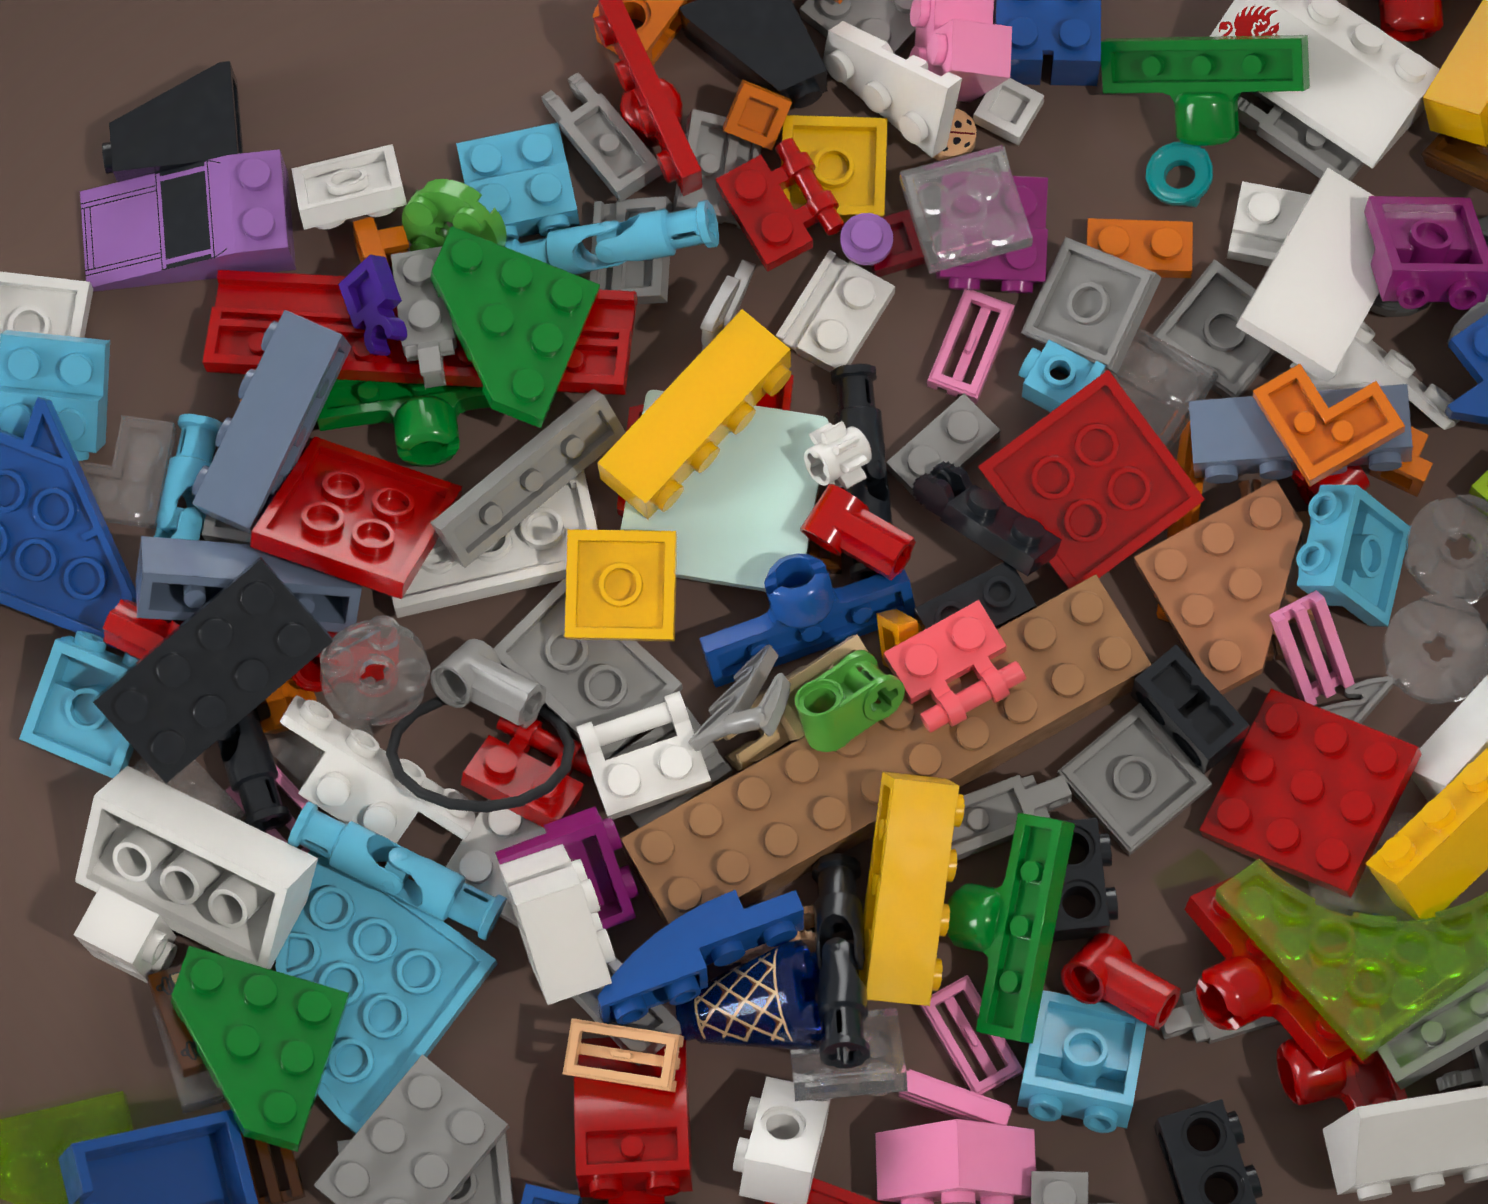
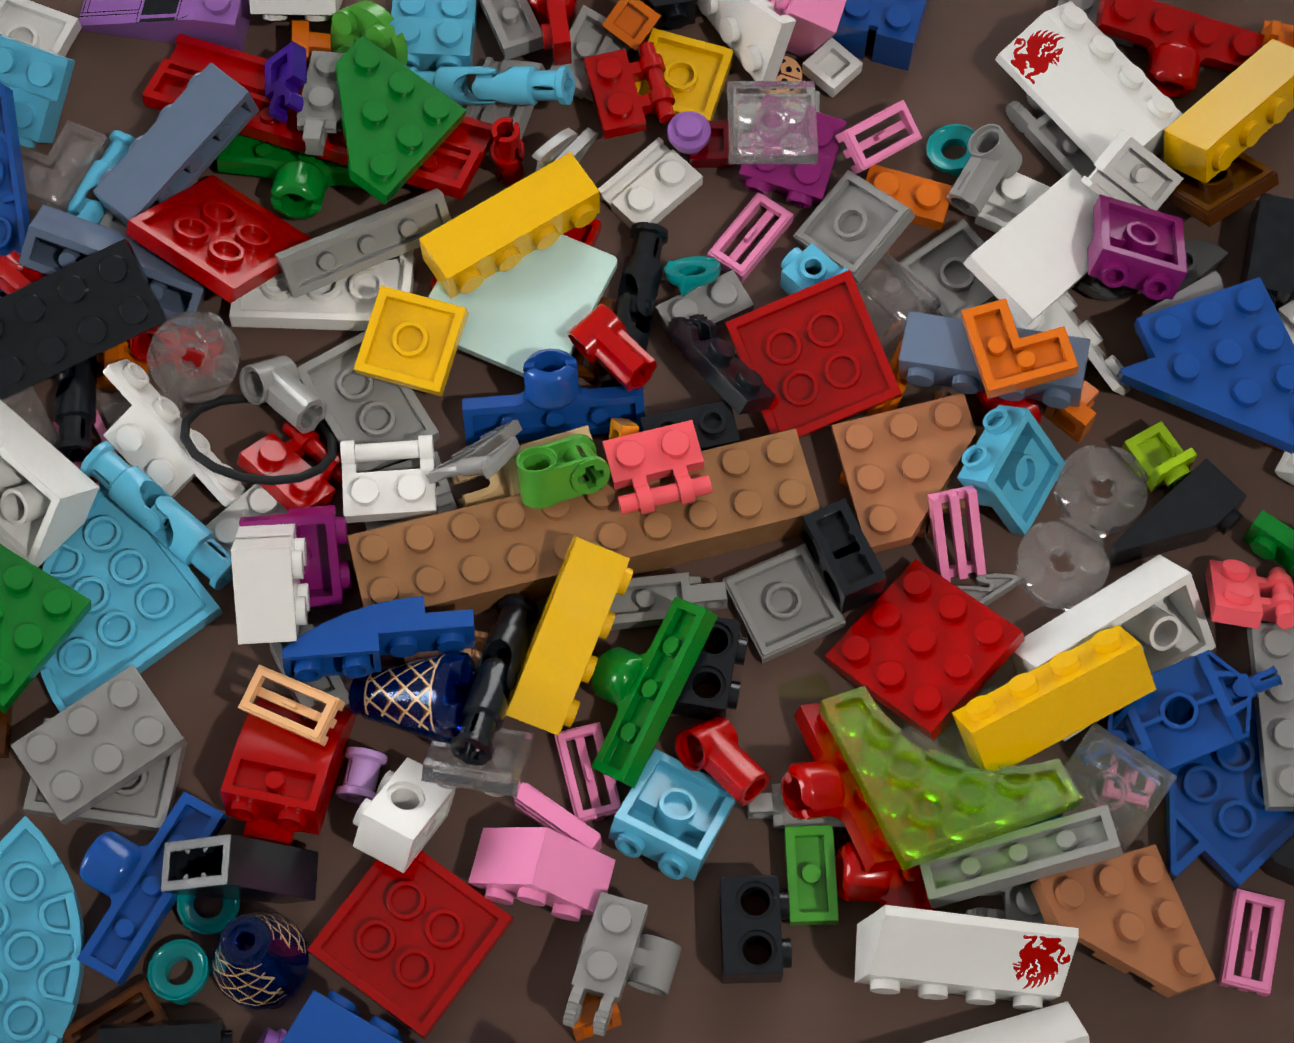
camera: 10 degrees right, 5 degrees down
white gear [804,421,872,489] -> none
green plate [1101,35,1310,146] -> none
none -> lavender bush [336,747,388,804]
none -> red pin [490,117,525,185]
none -> teal piece [664,256,721,297]
none -> bright green plate [784,825,839,926]
none -> bright pink tile [835,99,922,174]
none -> light grey piece [946,124,1022,217]
none -> white plate [1081,130,1184,211]

